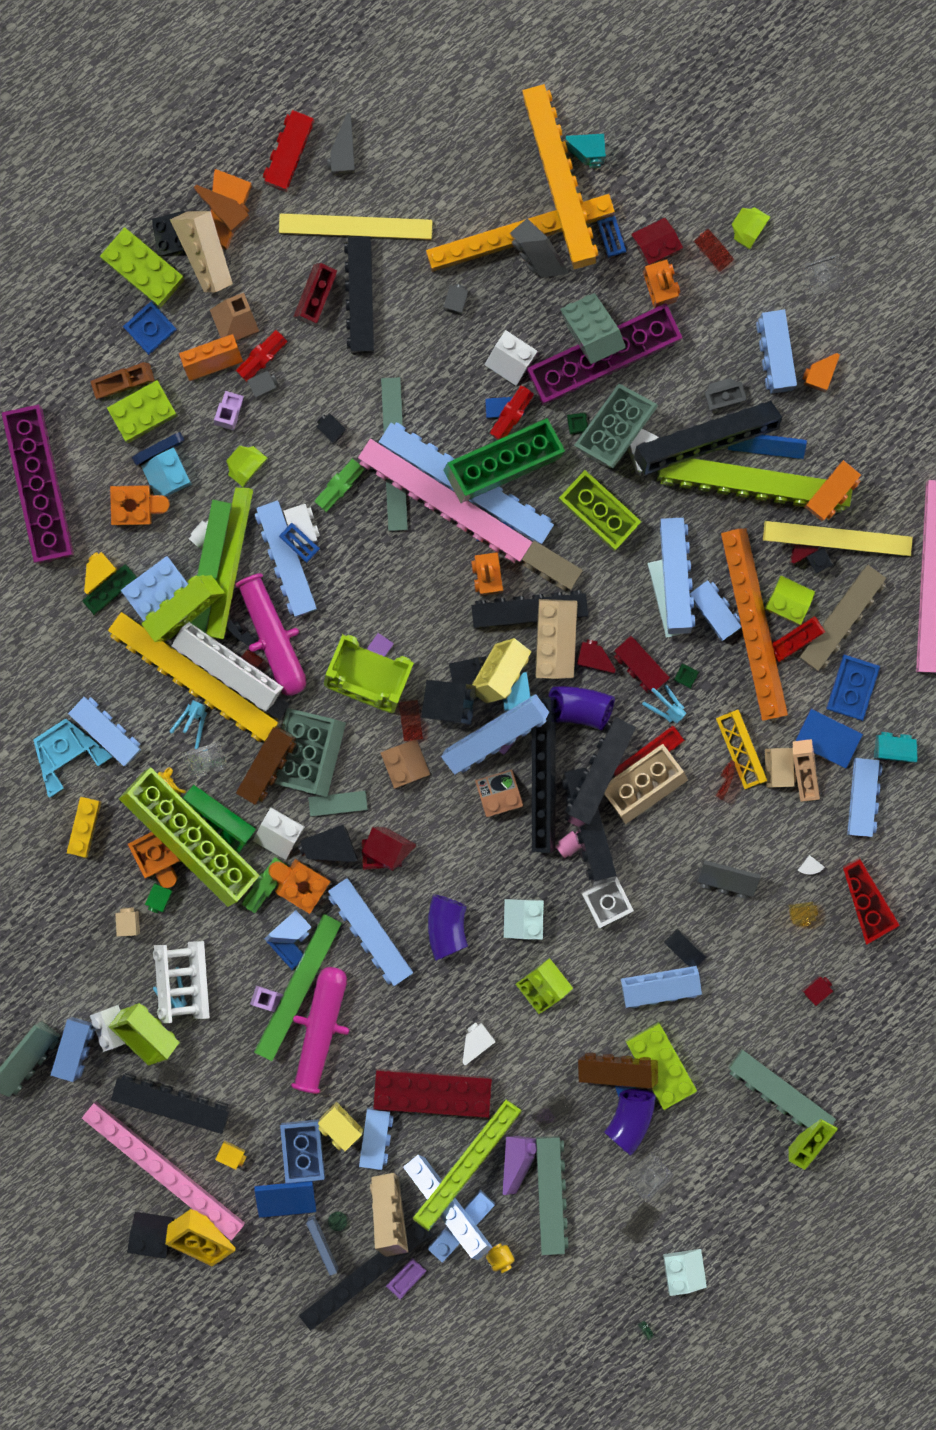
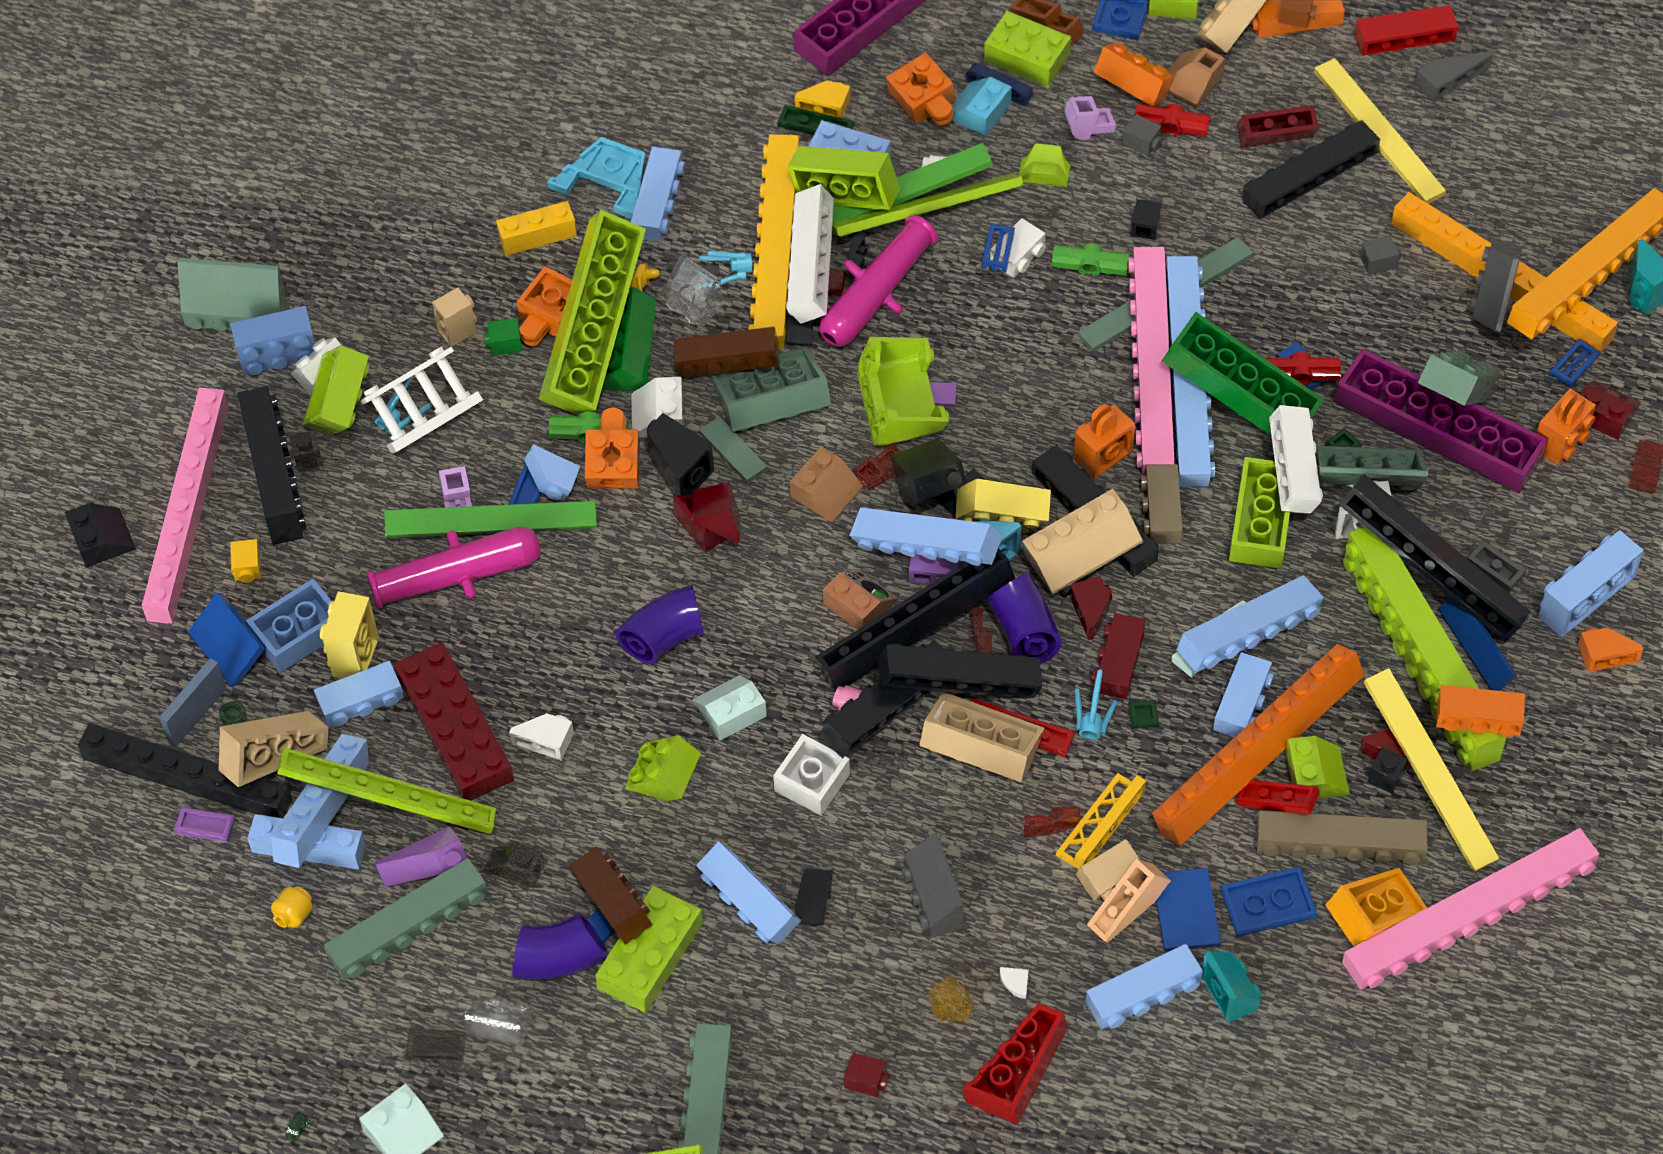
camera: 65 degrees right, 30 degrees down
yellow slope [165,1209,235,1266] -> none
light blue brick [255,500,317,617] -> none
light blue brick [327,878,413,986] -> none
white slope [484,330,538,386] -> none
none -> clear red slope [972,607,993,654]
none -> white brick [1269,405,1323,513]
none -> light orange slope [1325,868,1427,947]

